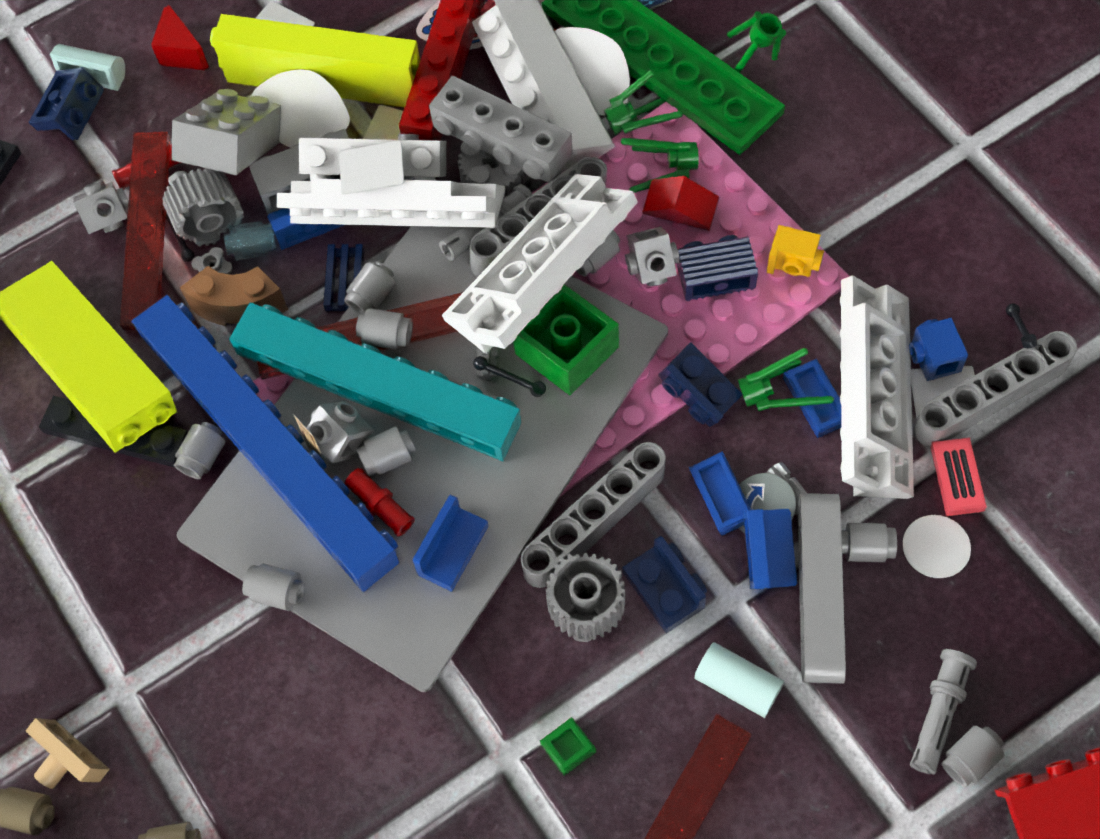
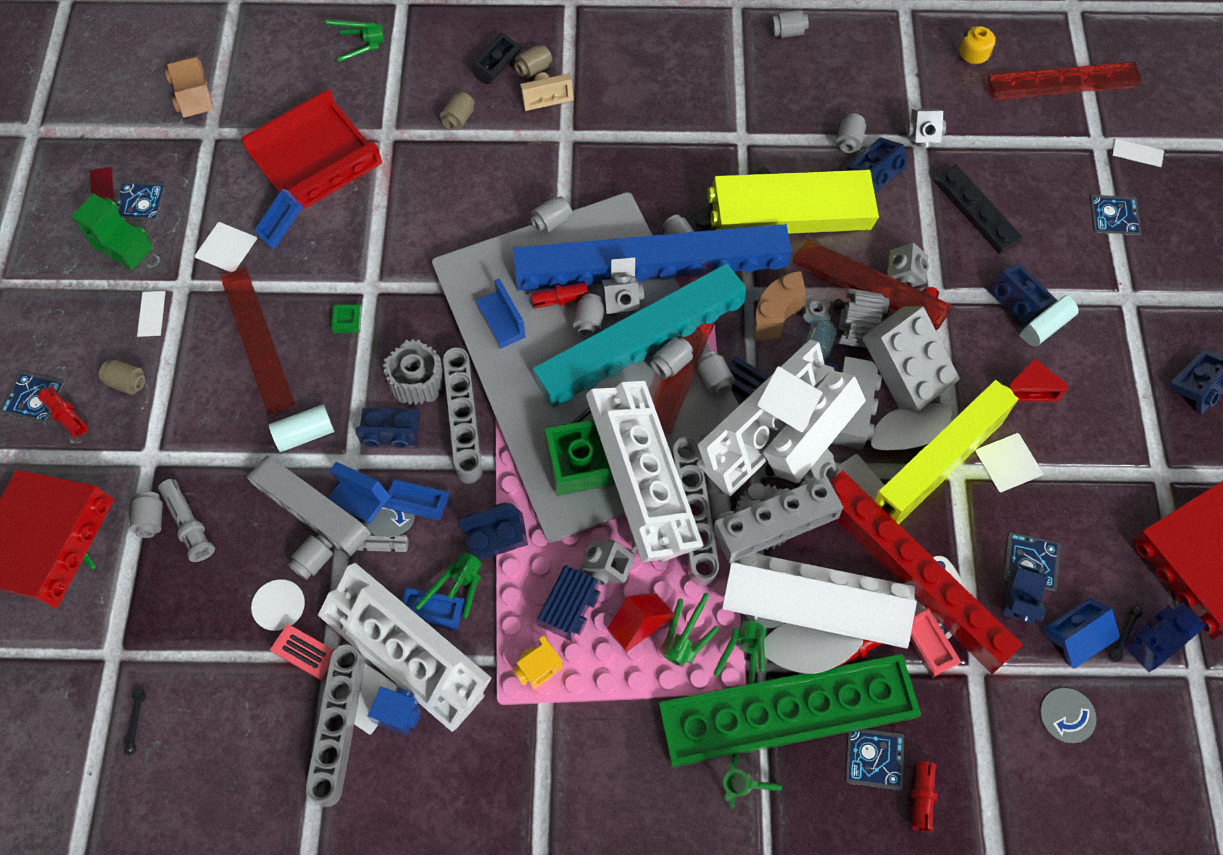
camera: 120 degrees right, 0 degrees up
black hinge [1006,303,1037,349] -> none

